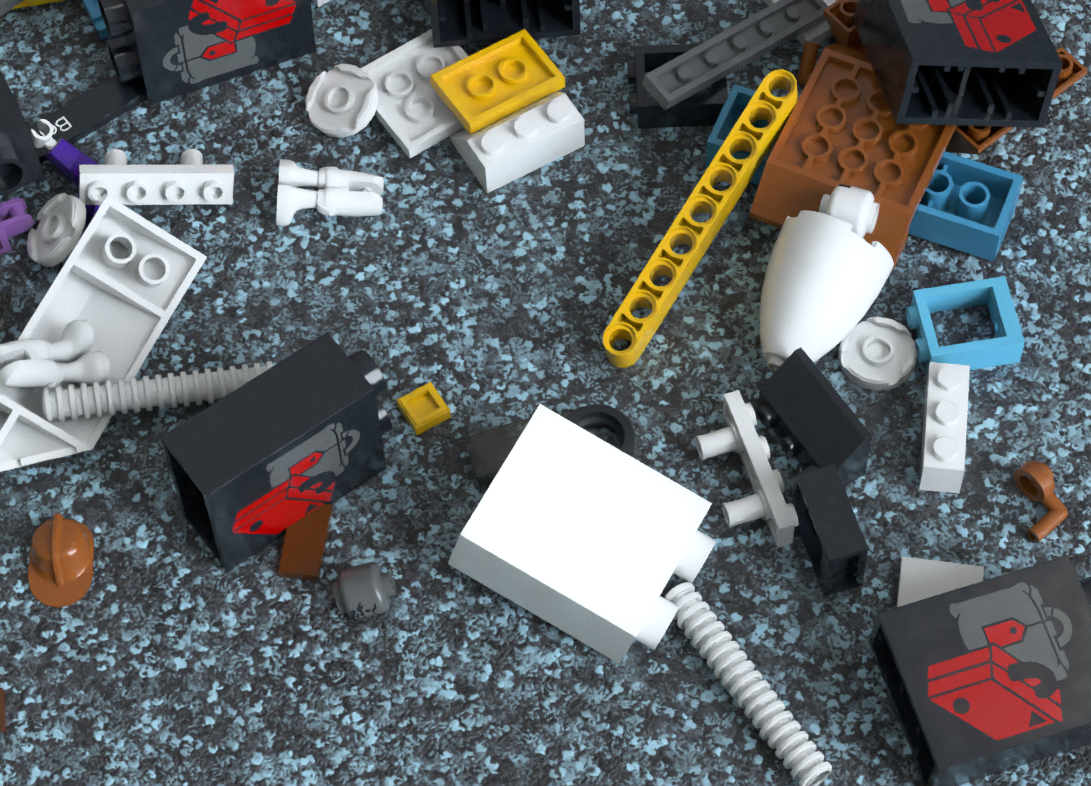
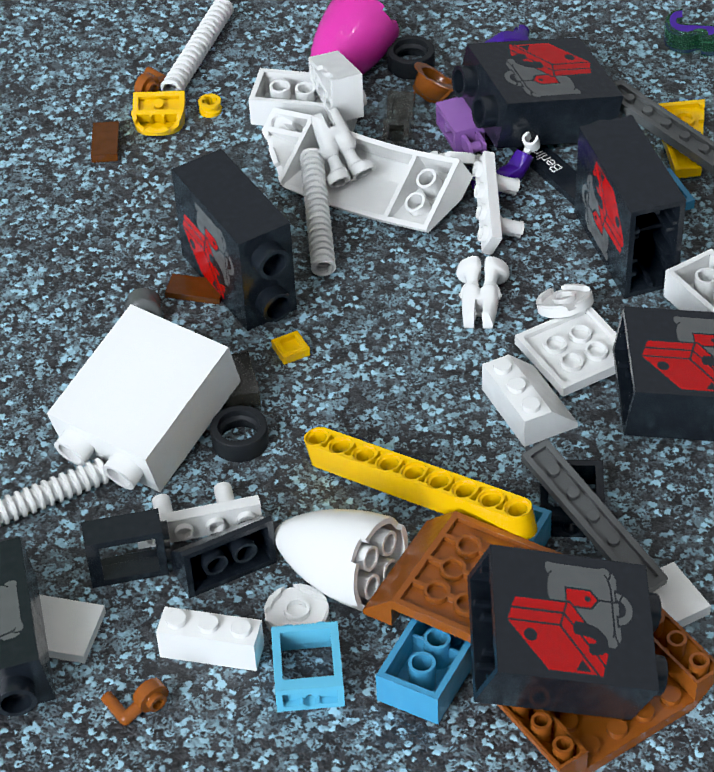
camera: 95 degrees right, 15 degrees down
yellow plate [430,29,565,135] -> none
white head [819,184,880,238] -> none

